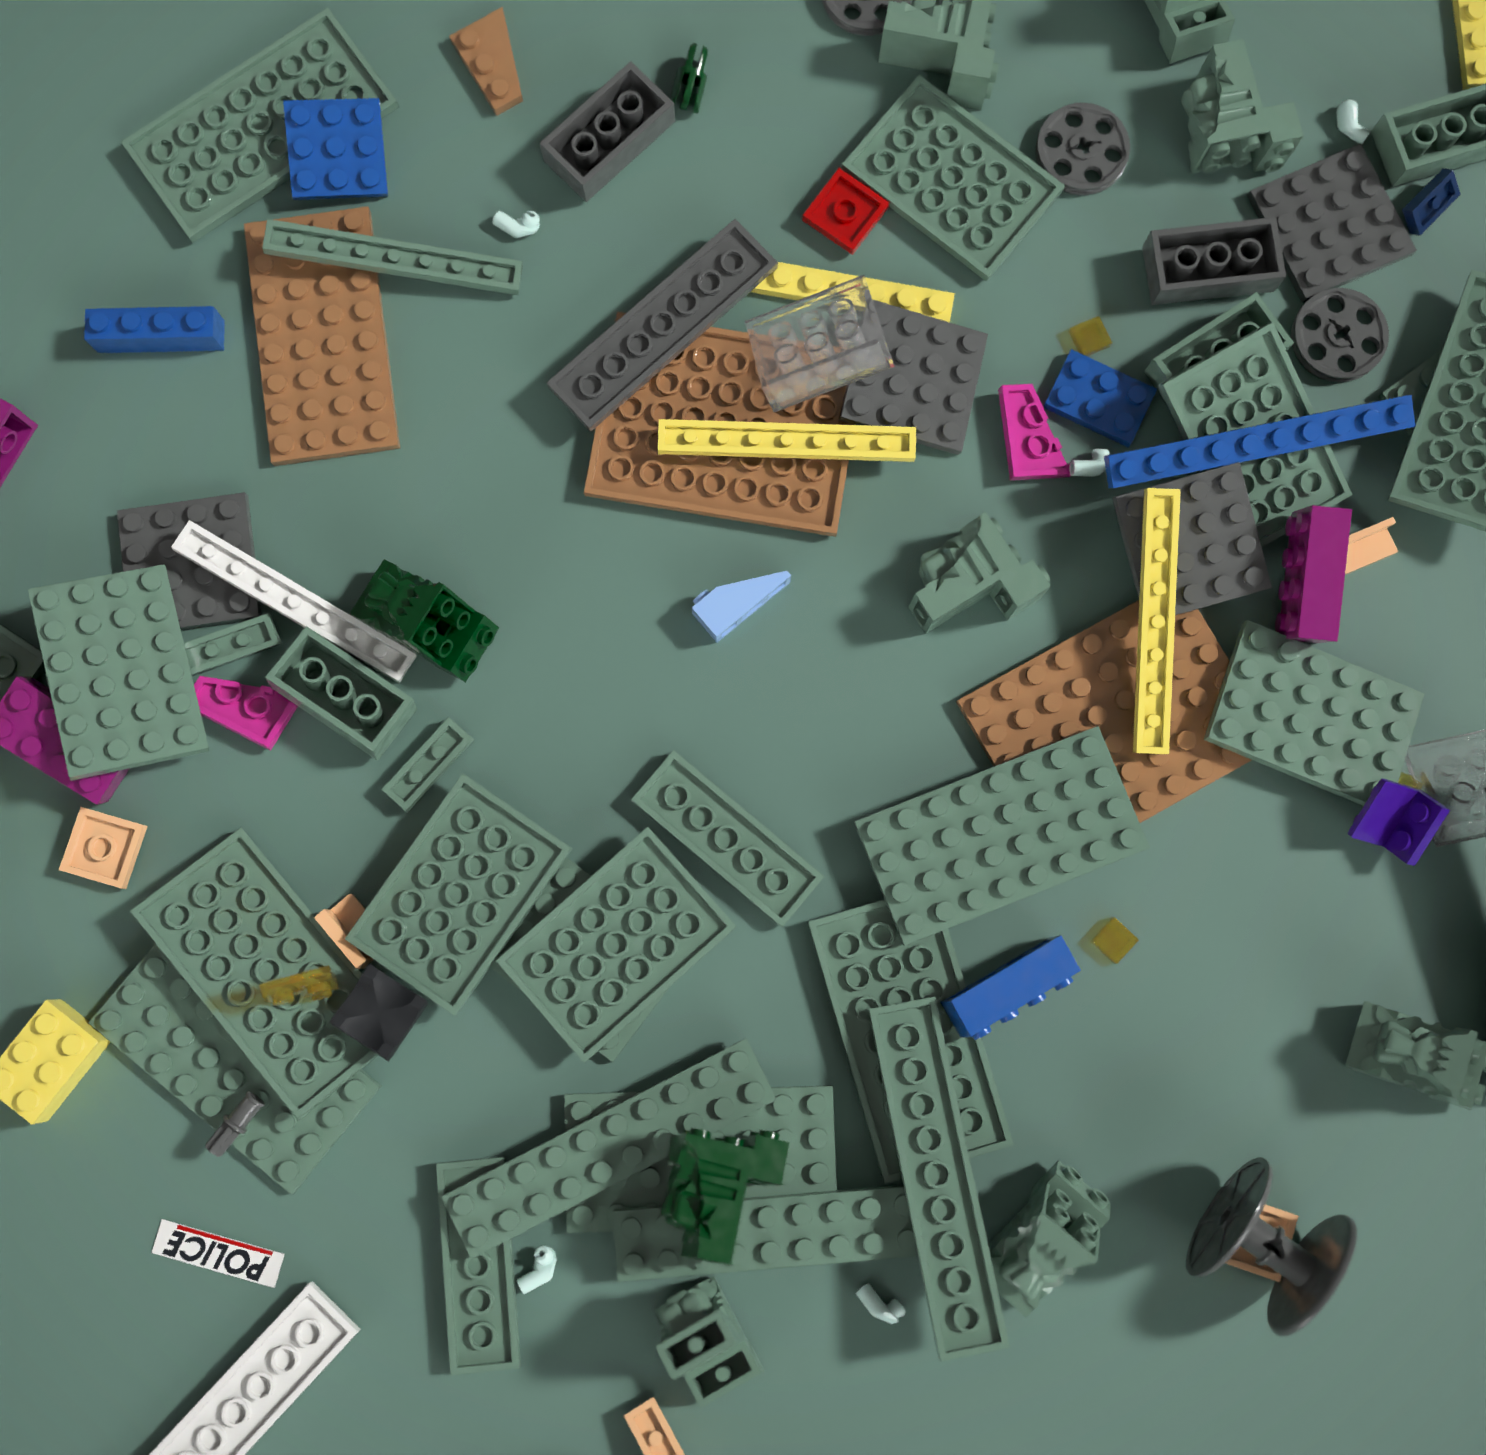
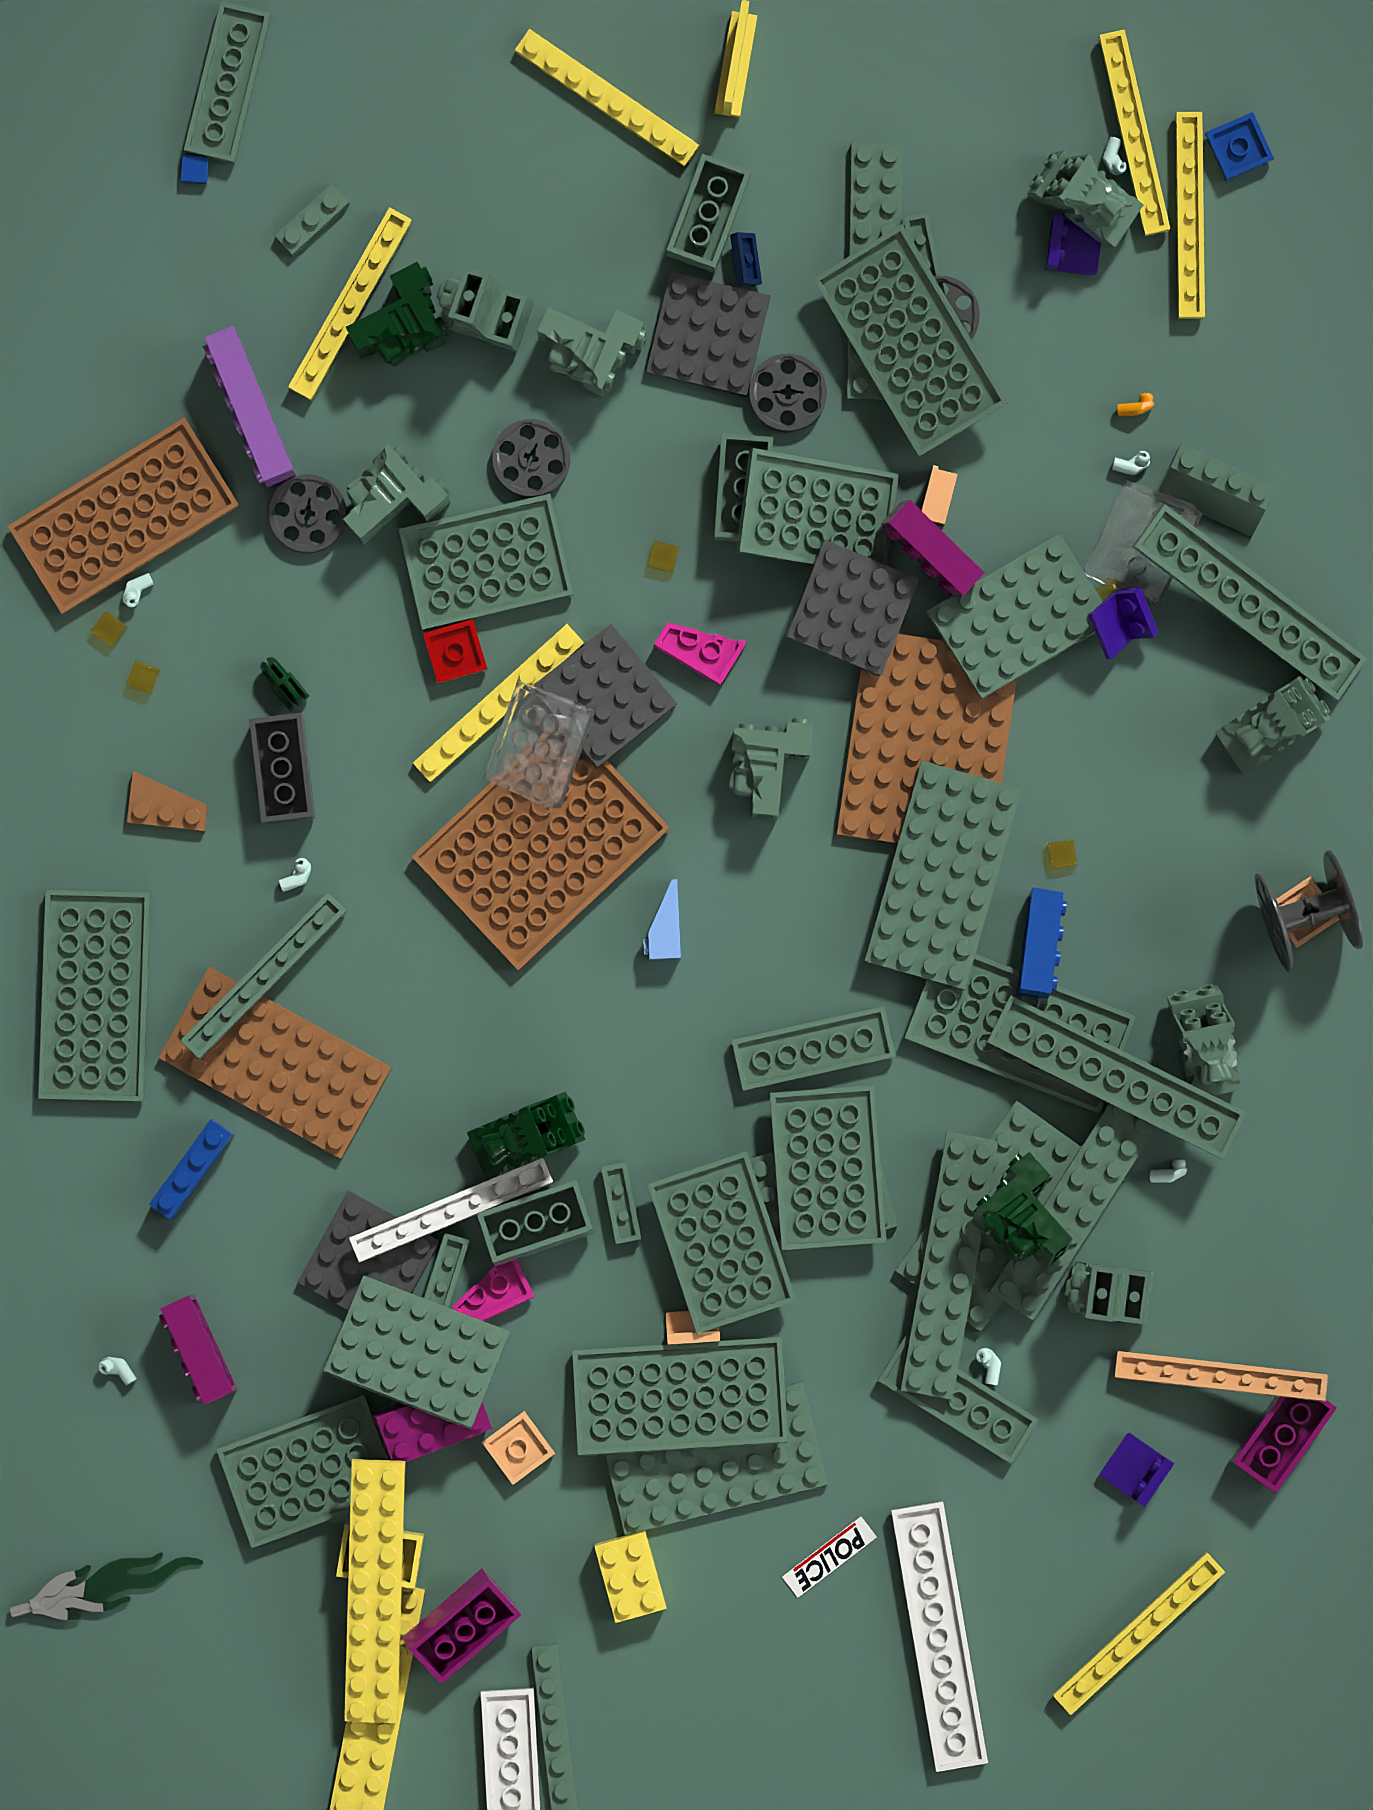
camera: 55 degrees left, 5 degrees up
dark grey axle [205,1091,265,1157] -> none
clear yellow plate [259,965,339,1005] -> none
blue plate [283,98,388,200] -> none
black brick [329,964,428,1061] -> none
dark grey plate [546,219,778,432] -> none
light yellow plate [658,419,916,462] -> none
blue plate [1043,349,1157,447] -> none
light aqua arm [1069,449,1110,477] -> none
blue plate [1104,395,1415,488] -> none
light yellow plate [1133,488,1181,754] -> none
dark grey brick [1142,217,1286,305] -> none
light aqua arm [1337,99,1370,144] -> none

